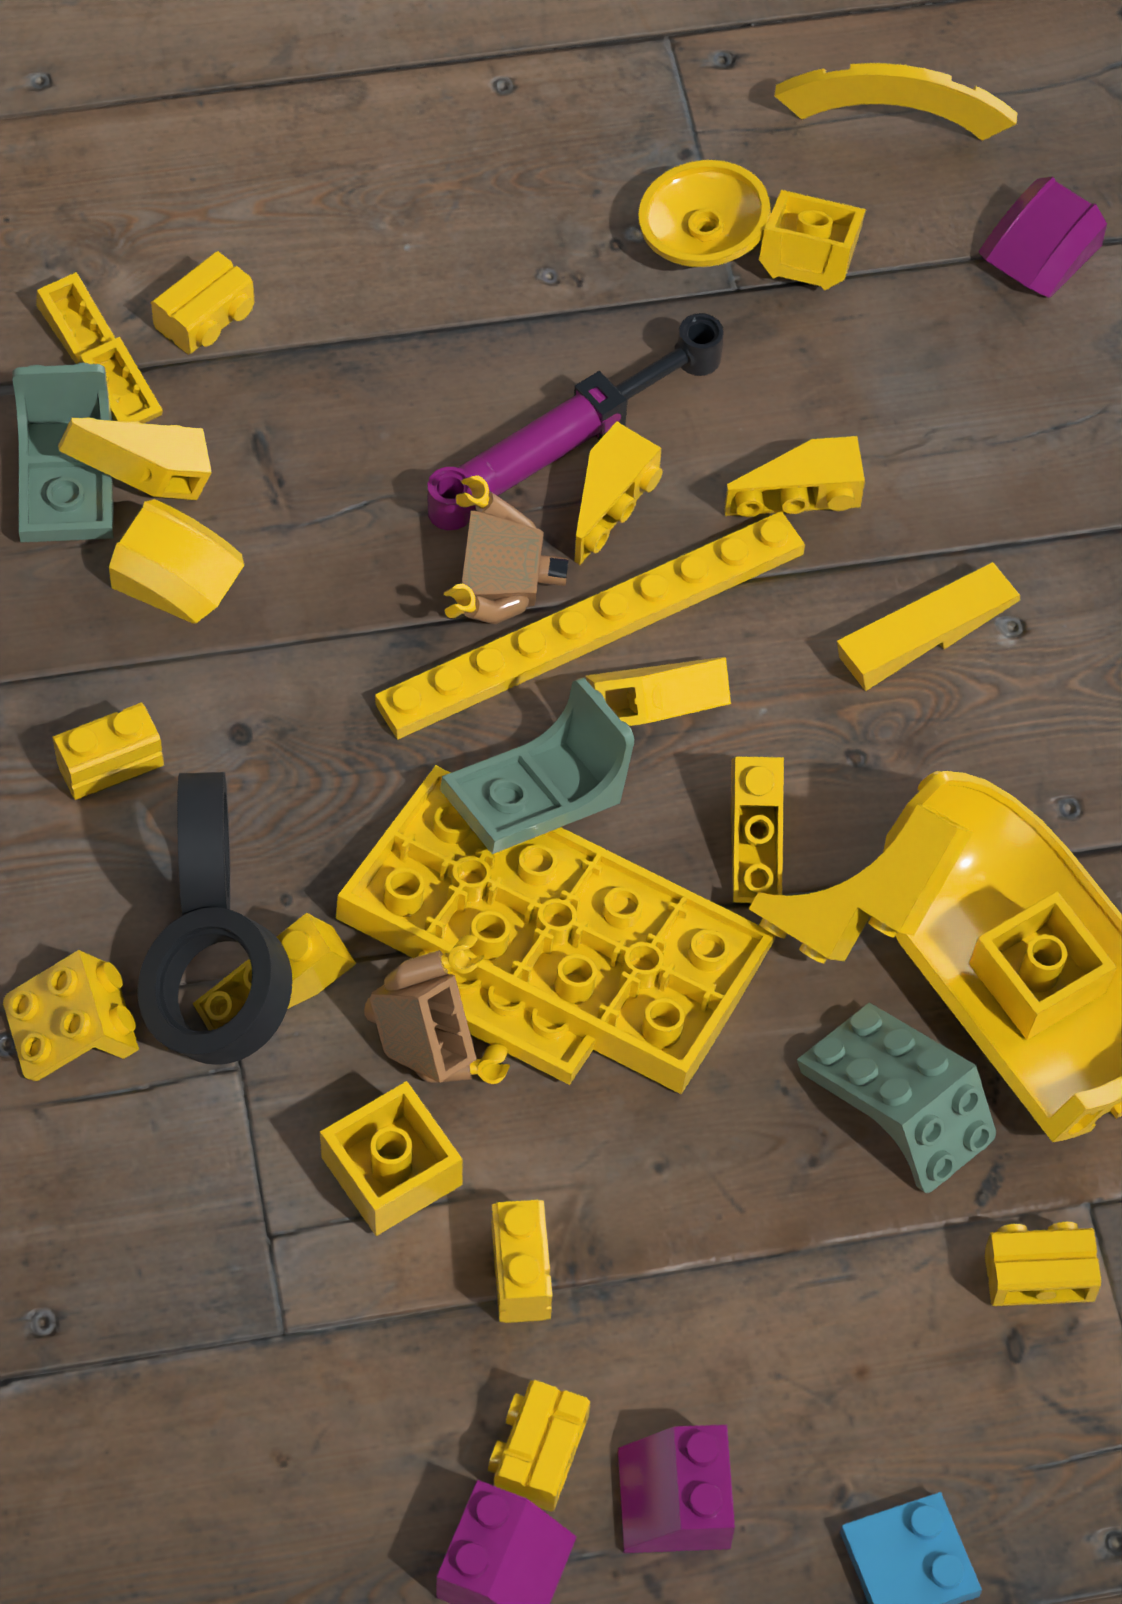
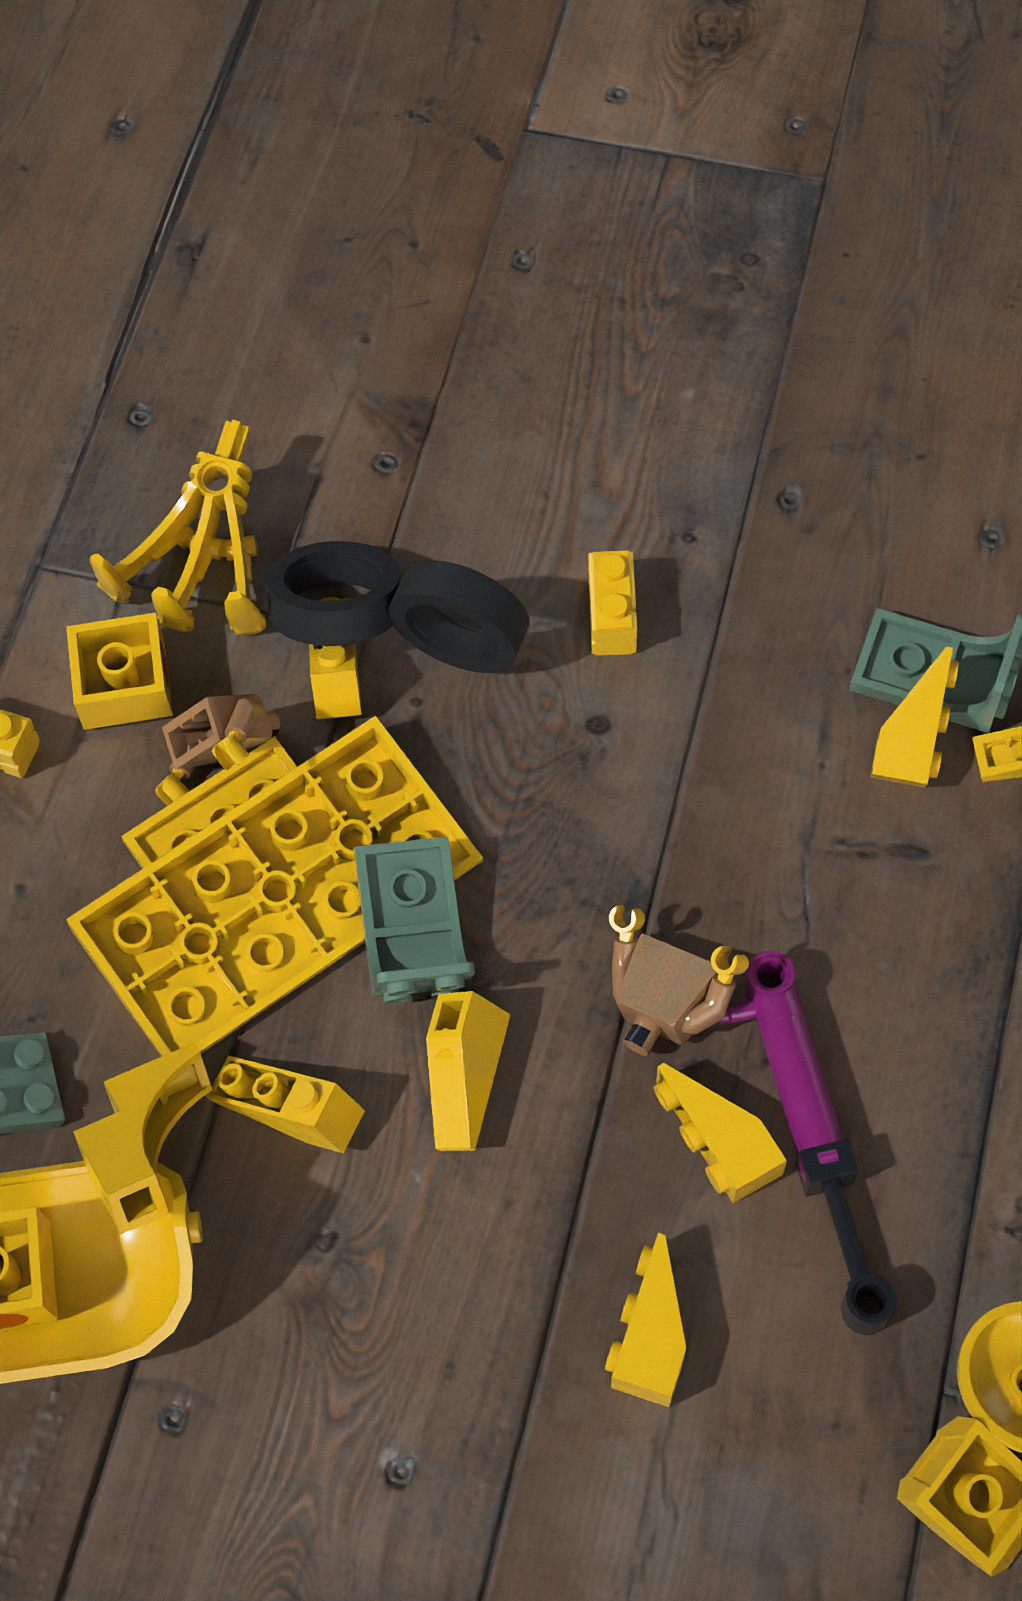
camera: 120 degrees right, 5 degrees up
yellow bracket [3,950,139,1081] -> none
yellow slope [109,499,244,624] -> none
yellow plate [375,511,805,740] -> none
yellow slope [837,562,1020,691] -> none
none -> yellow piece [89,419,266,636]

